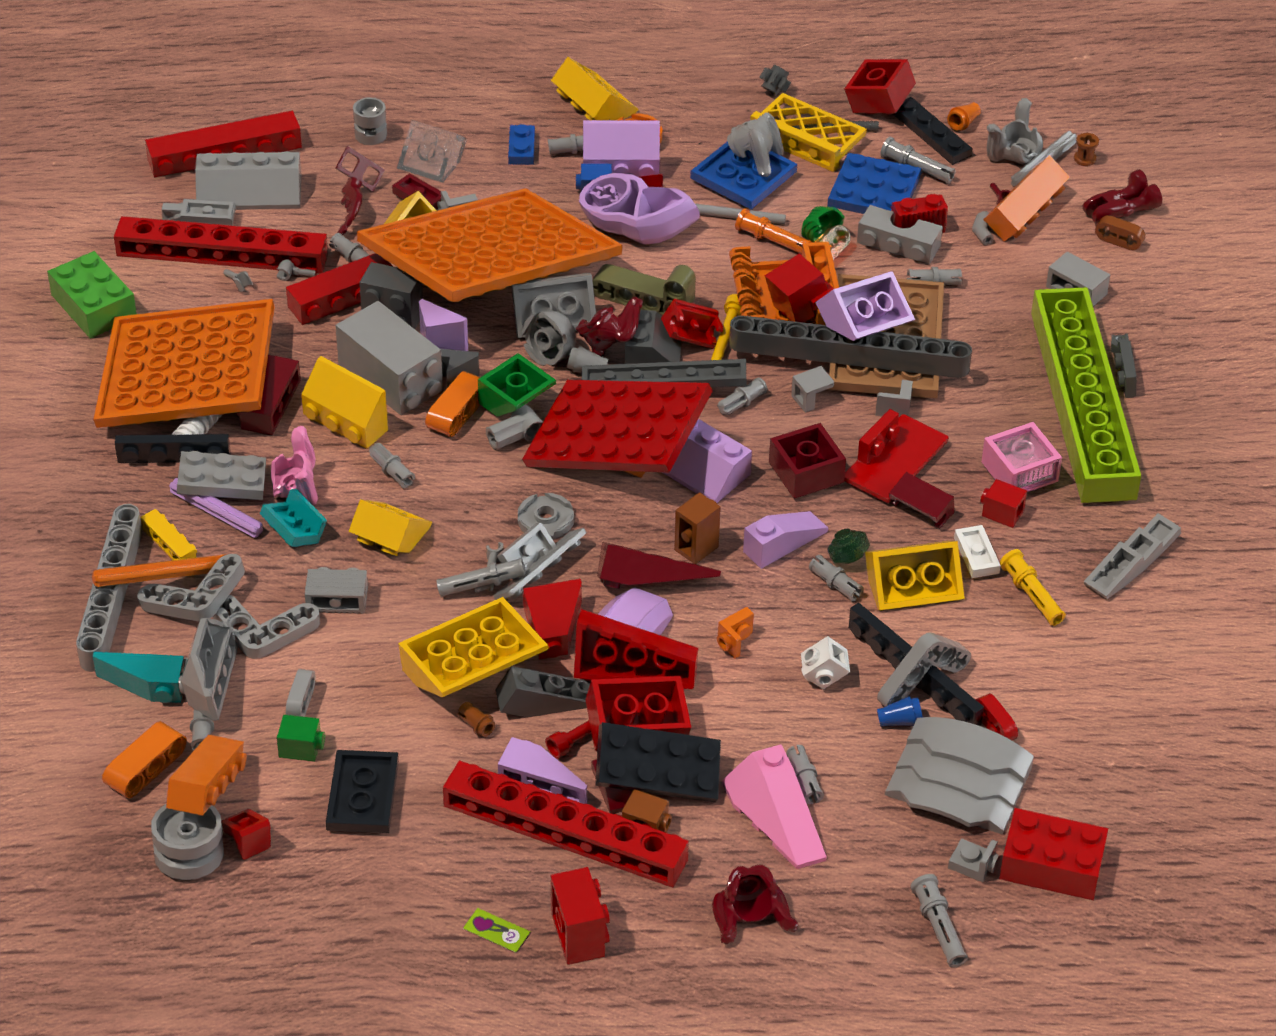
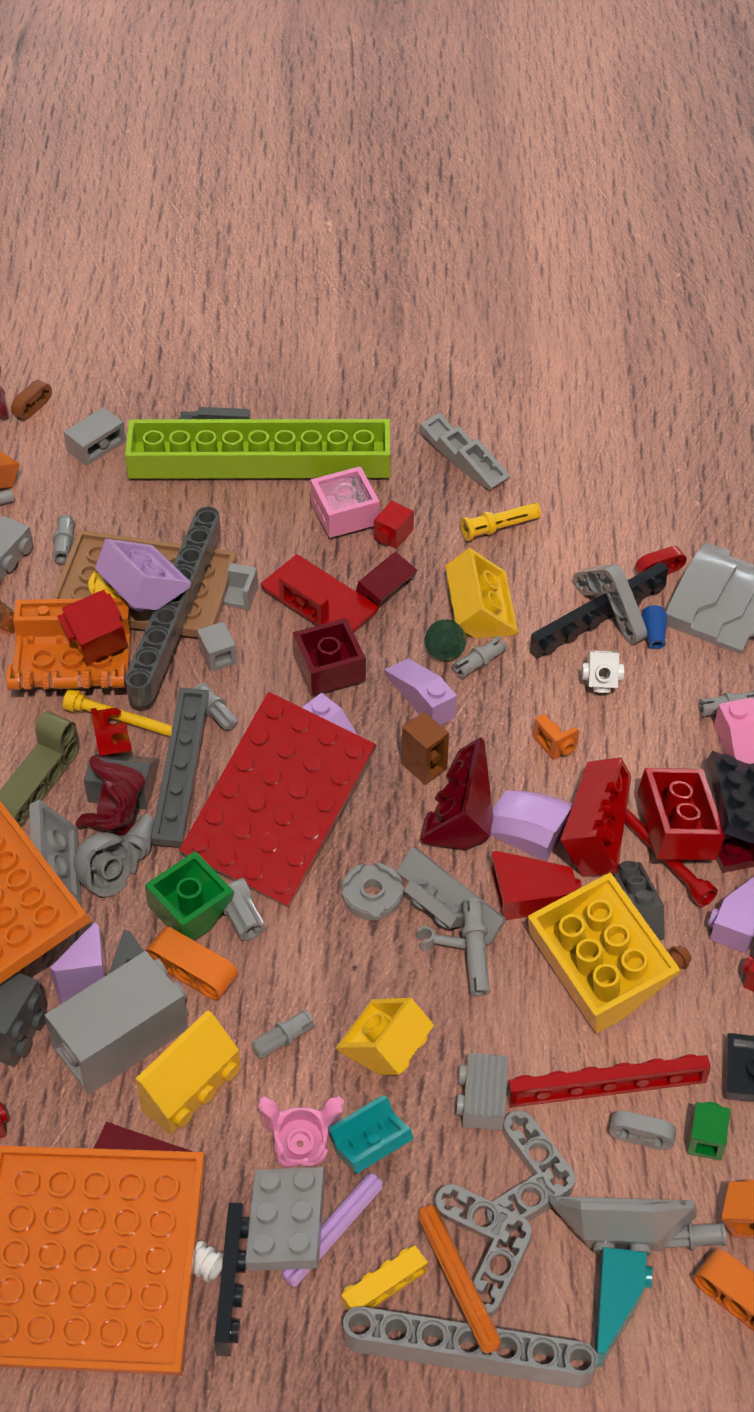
camera: 85 degrees left, 5 degrees up
white plate [954,525,1001,578] -> none
none -> red plate [507,1054,711,1108]

